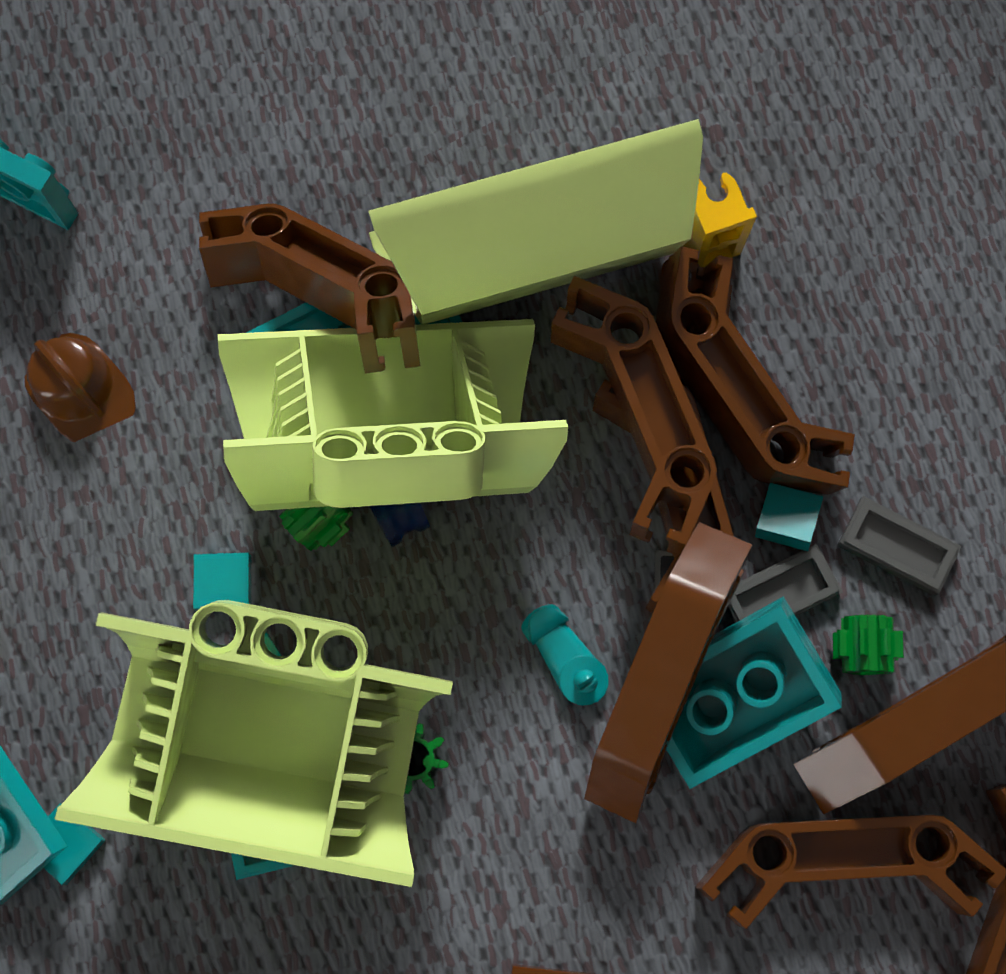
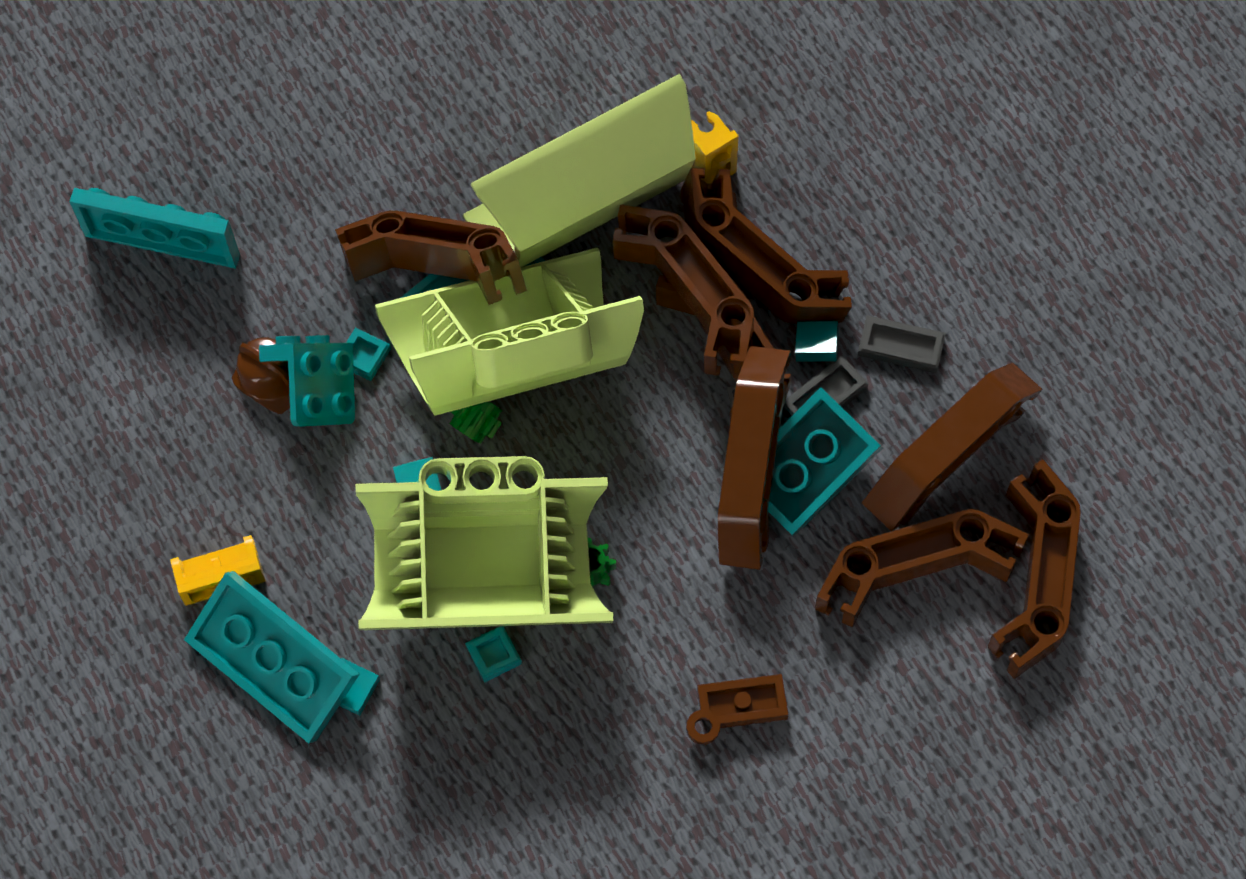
camera: 10 degrees left, 10 degrees down
wheel [369,503,430,548] -> none
teal piece [521,604,609,705] -> none
green gear [833,615,904,675] -> none
none -> teal bracket [259,335,355,427]
none -> teal tile [346,327,391,381]

